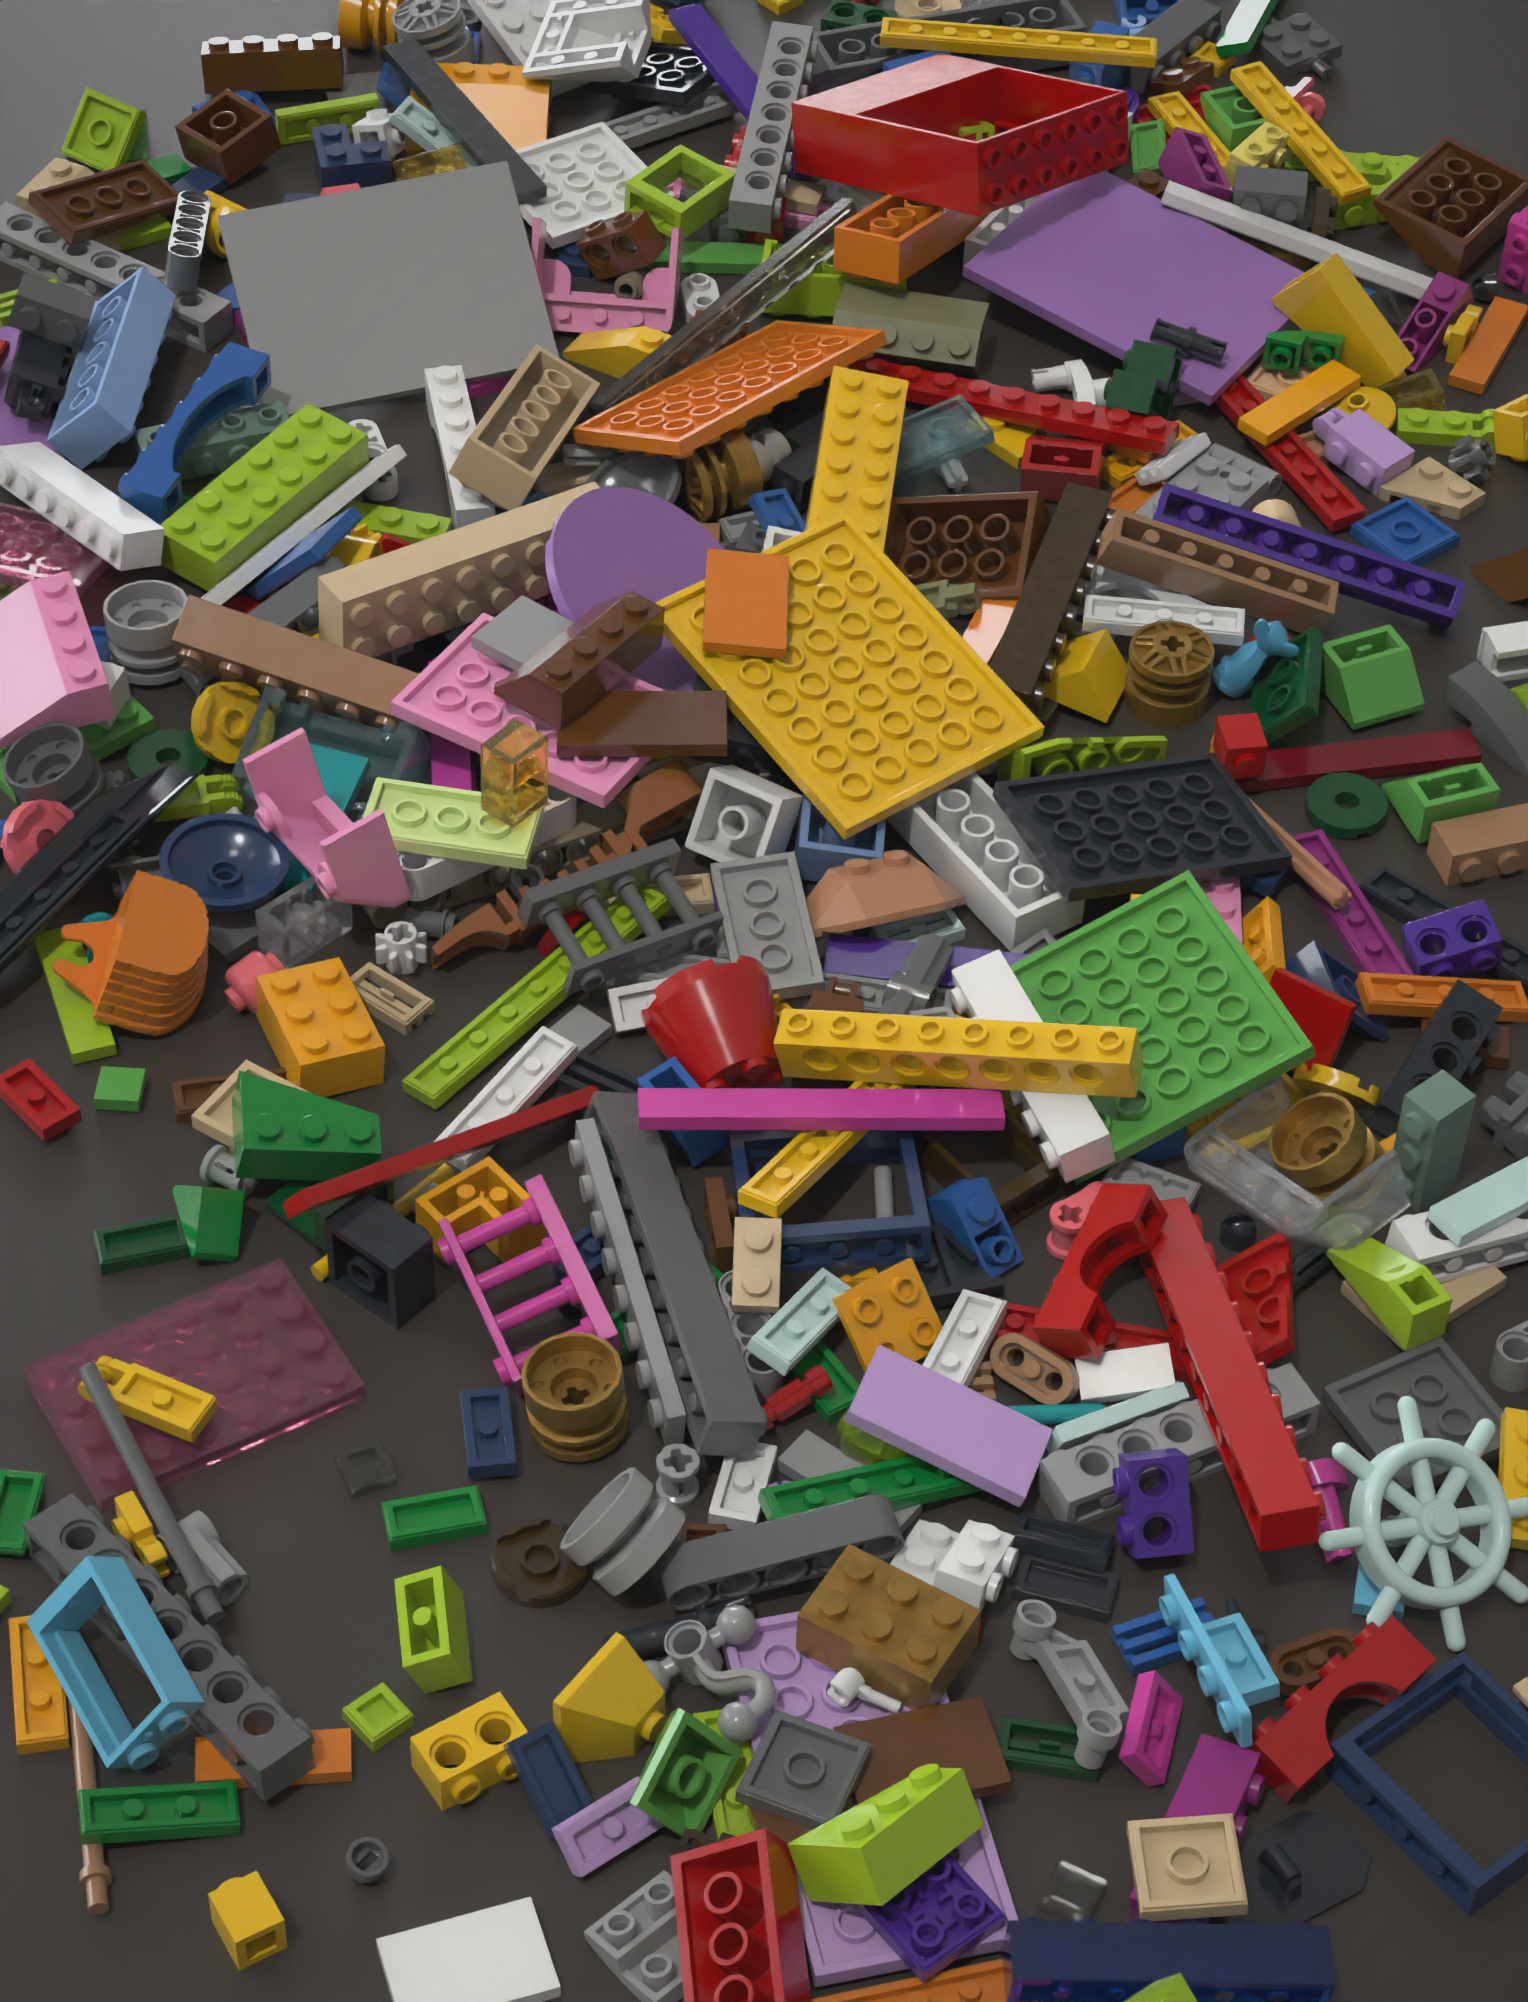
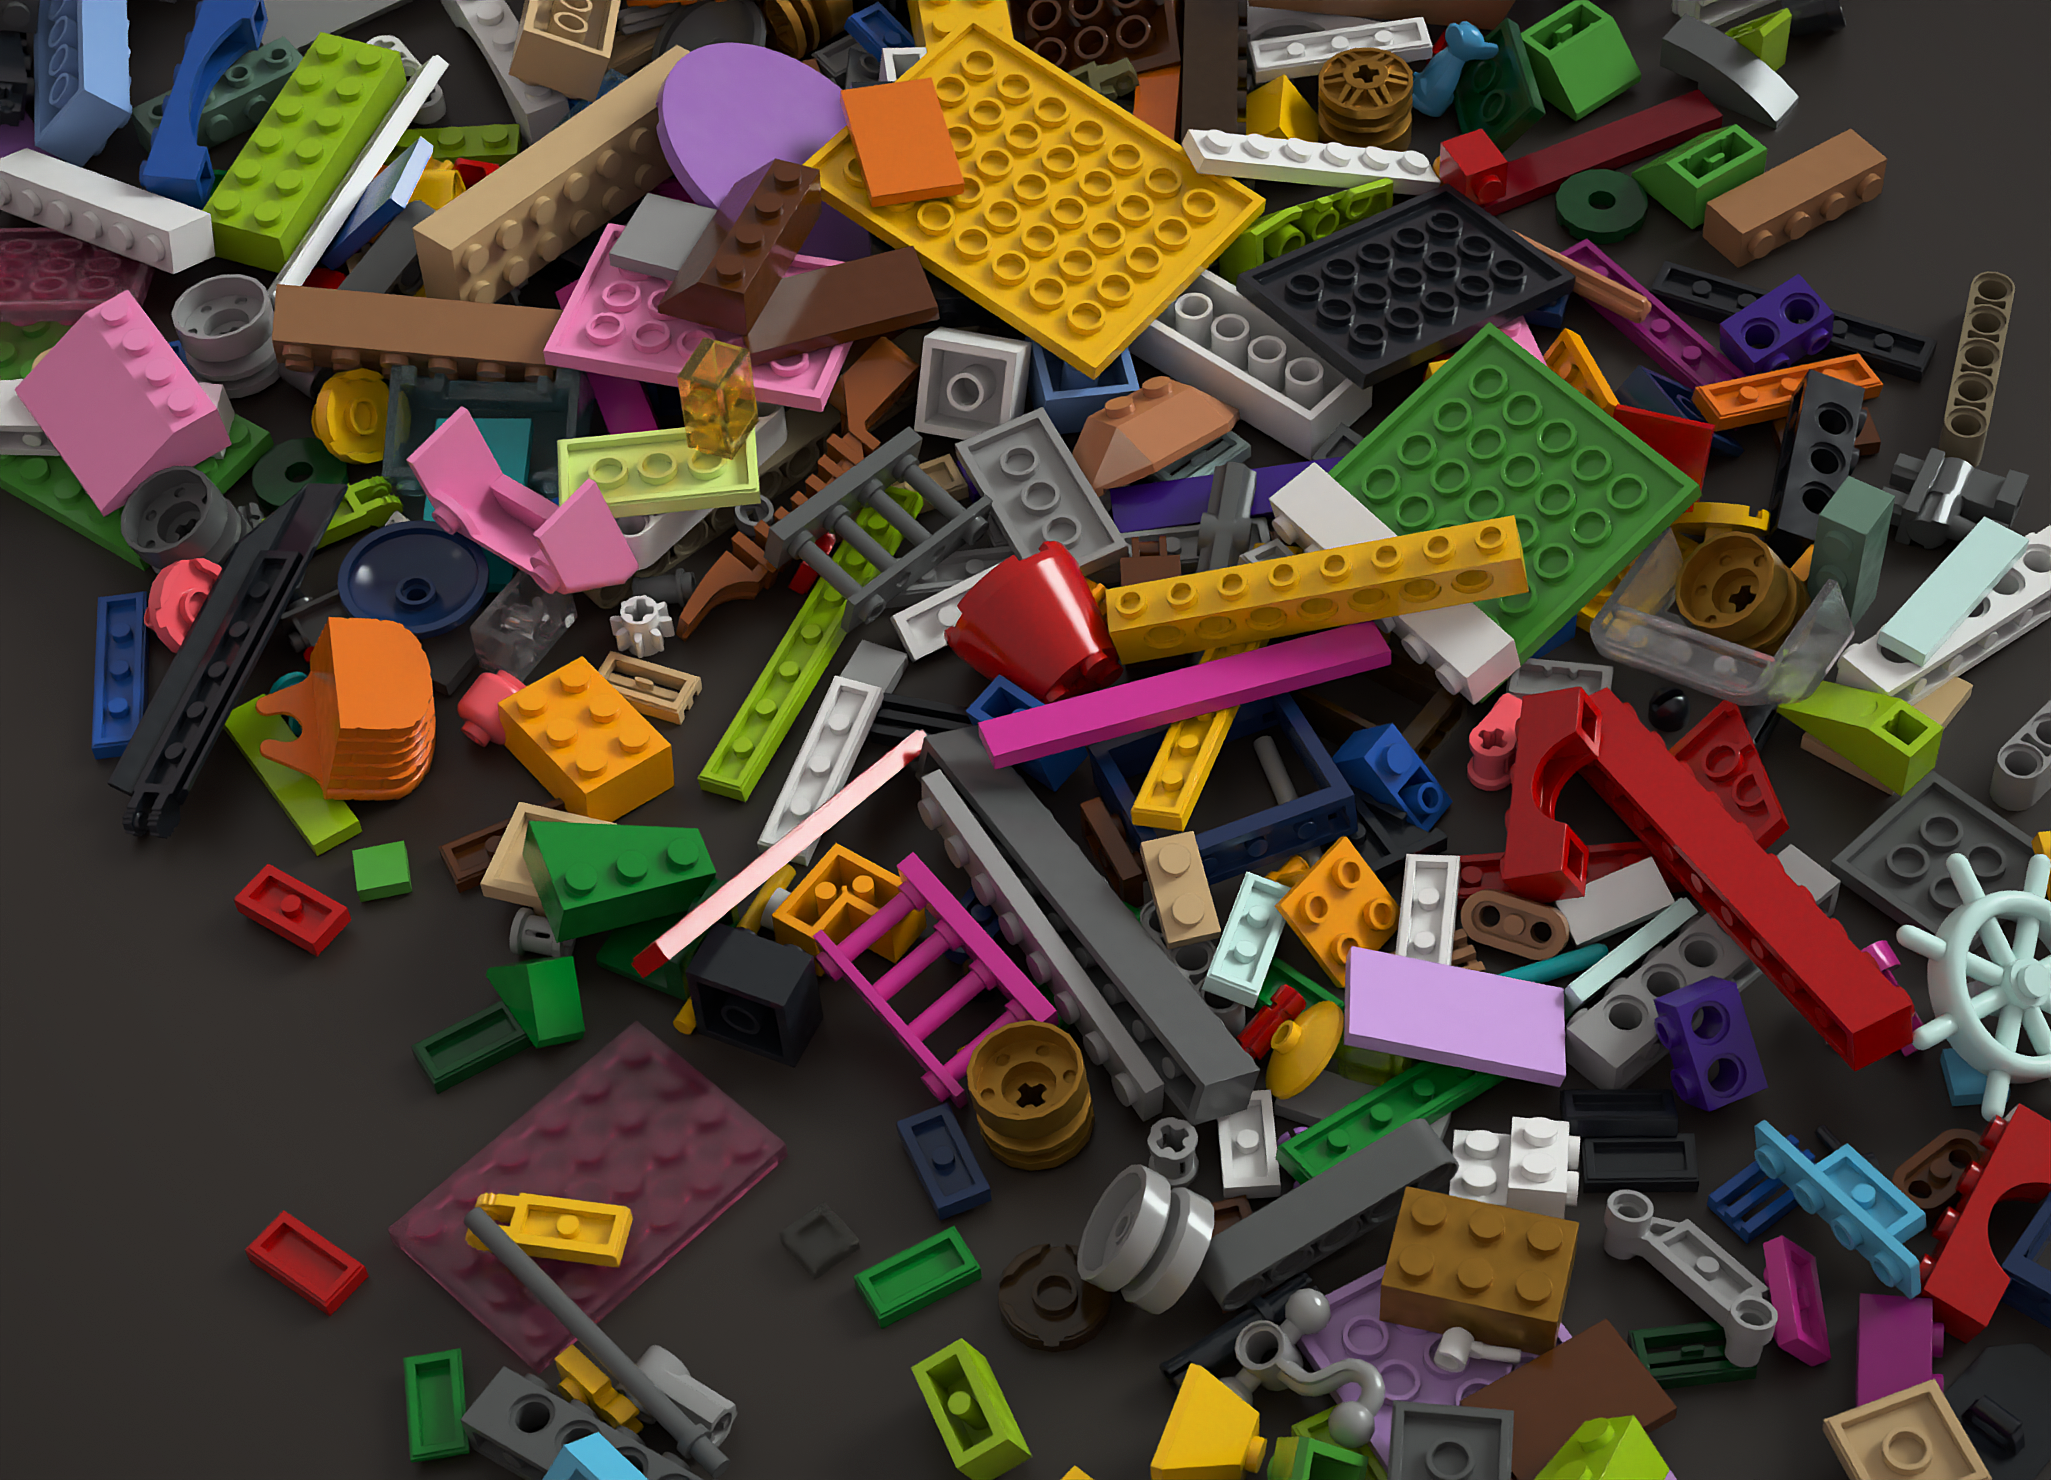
camera: 10 degrees left, 5 degrees up
none -> white plate [1182,129,1441,195]
none -> yellow dish [1265,1001,1344,1099]

